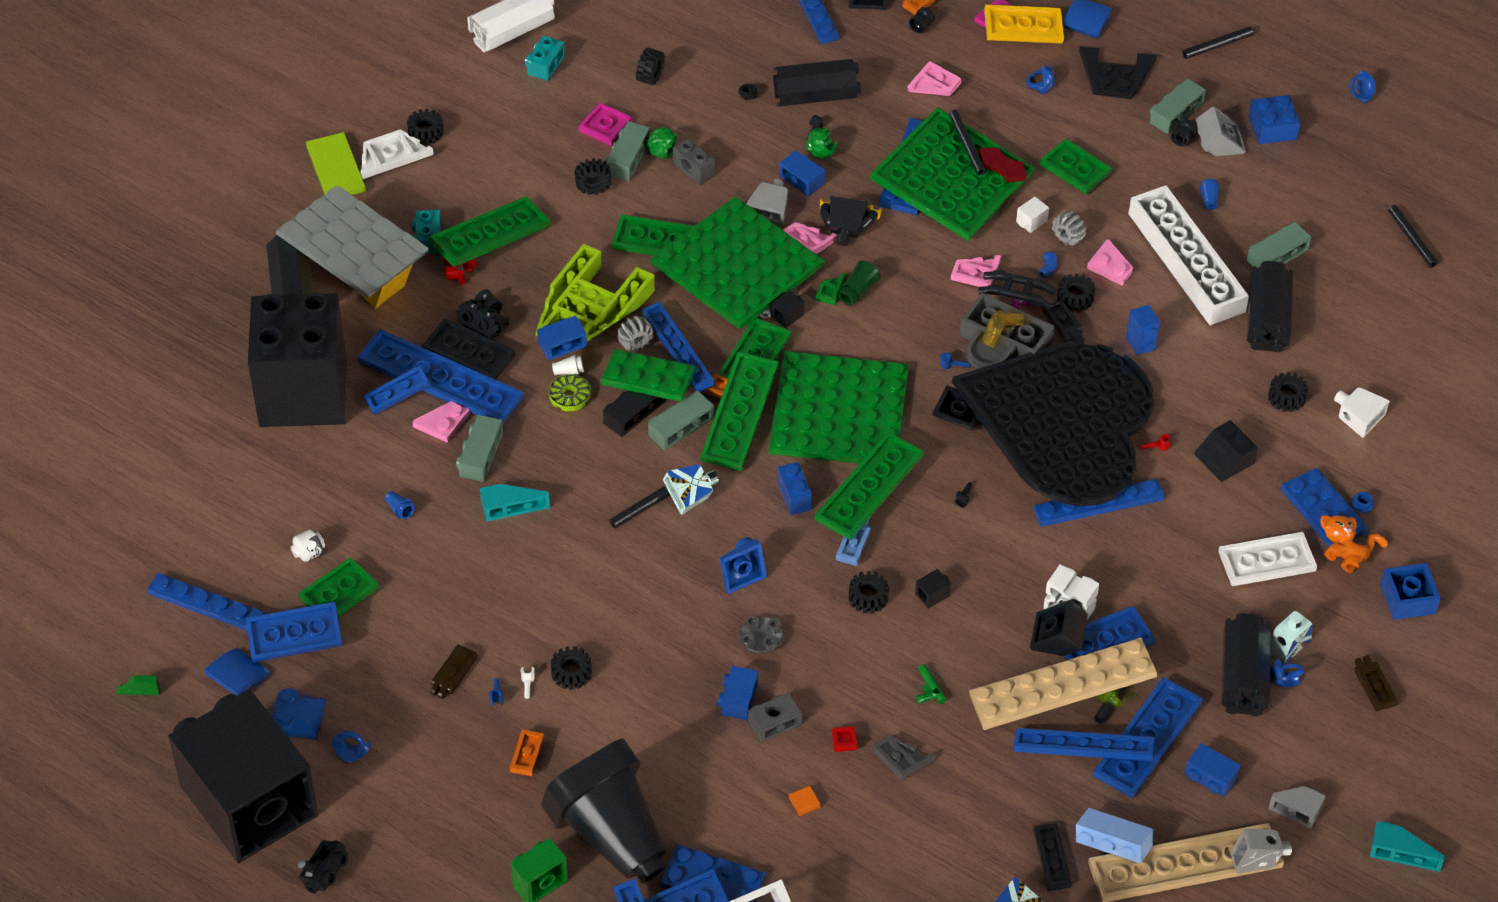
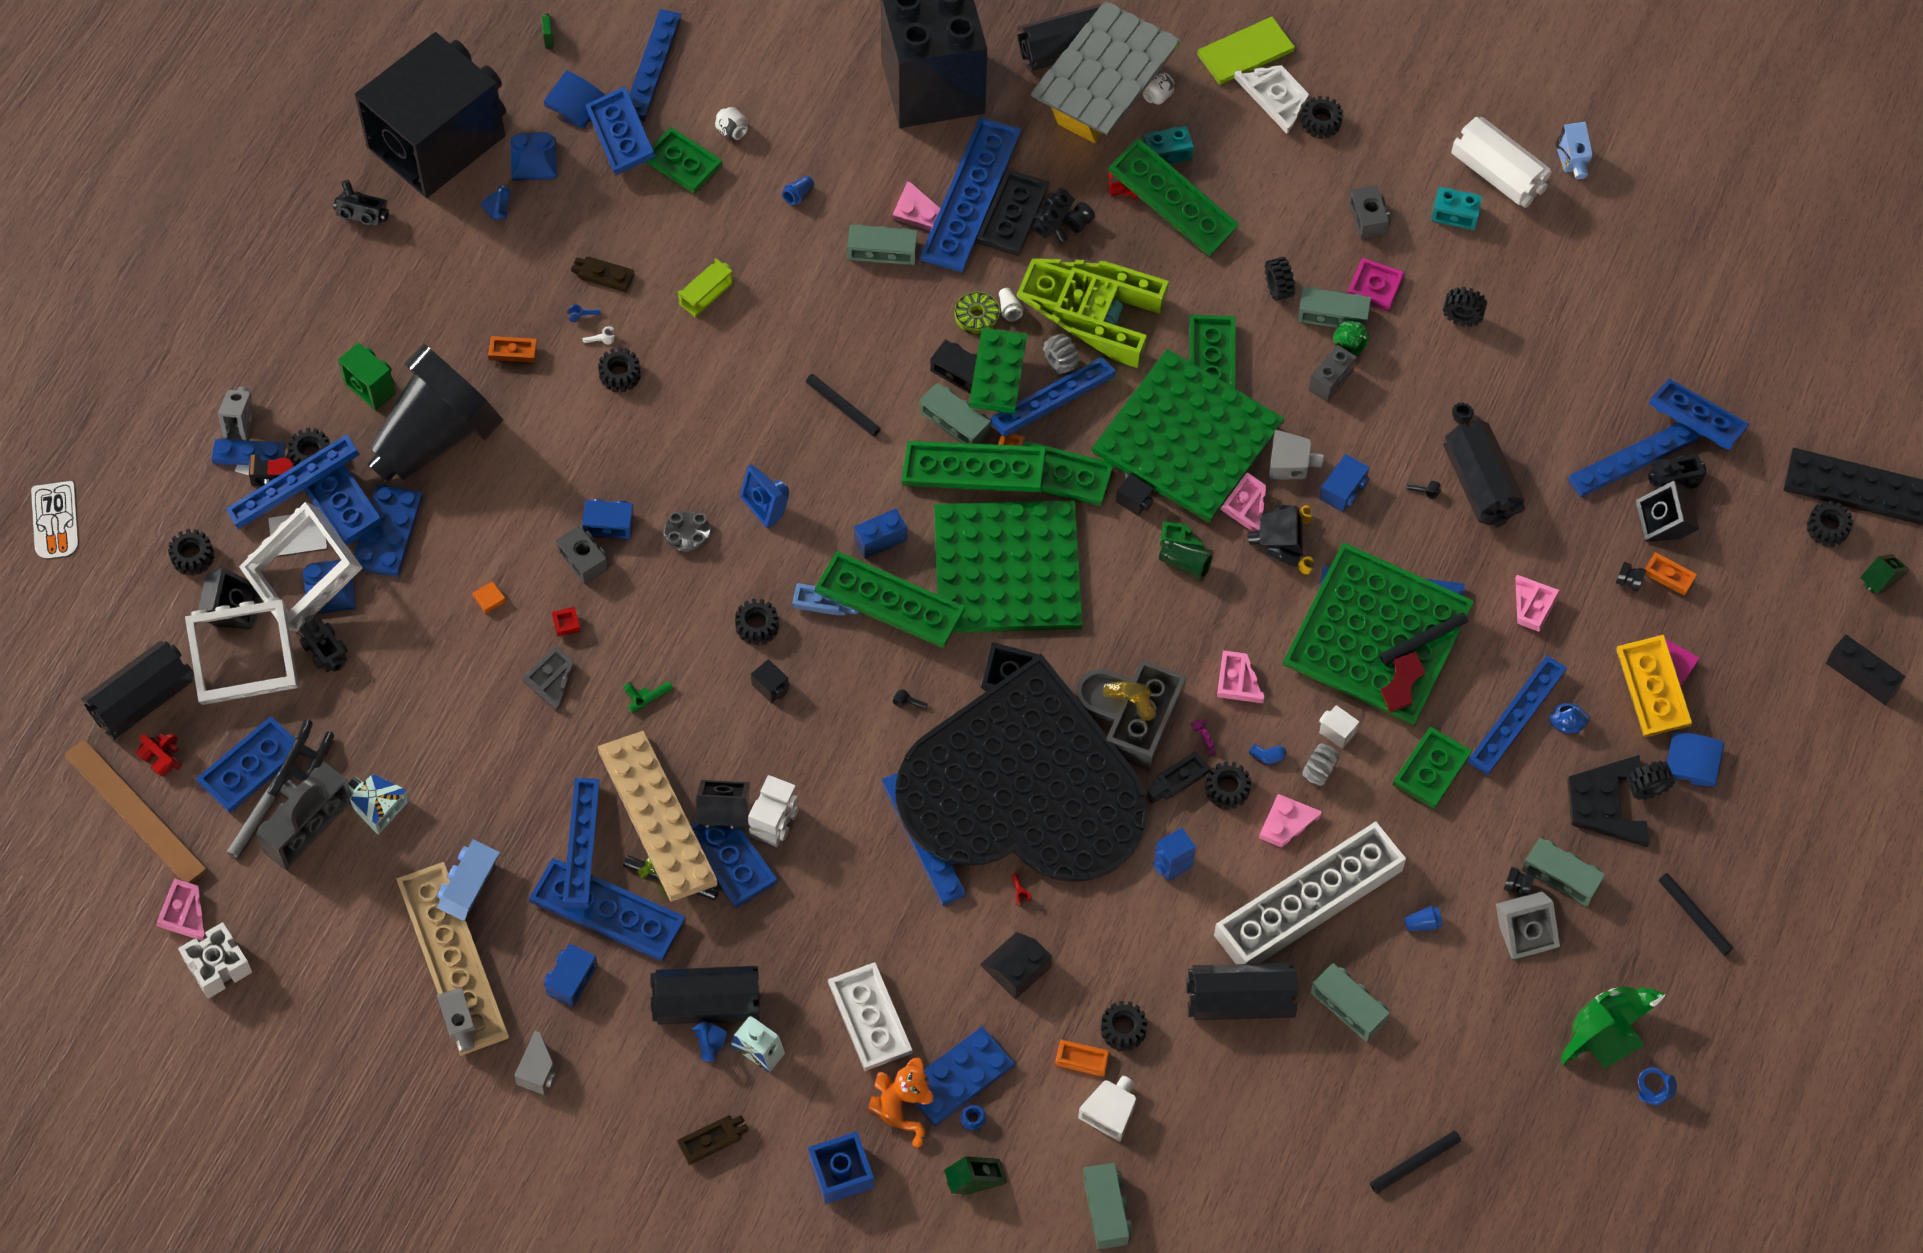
camera: 80 degrees right, 10 degrees up
blue plate [364,365,431,415] -> none
teal slope [479,484,550,522] -> none
blue brick [537,315,587,361] -> none
torso [663,465,719,515] -> none
green piece [806,127,838,159] -> none
blue hand [940,353,969,370] -> none
black piece [978,270,1057,310] -> none
black tile [1033,823,1072,891] -> none
blue brick [1248,95,1300,144] -> none
teal slope [1370,821,1445,872] -> none
none -> lime window [678,258,733,317]
none -> dark green slope [944,1156,1007,1195]
none -> orange tile [1055,1039,1110,1077]
none -> sand green brick [1083,1163,1133,1250]
none -> dark grey brick [1349,185,1391,239]
none -> blue plate [1468,655,1567,776]
none -> green animal [1561,987,1666,1069]
none -> black tyre [1626,761,1675,800]

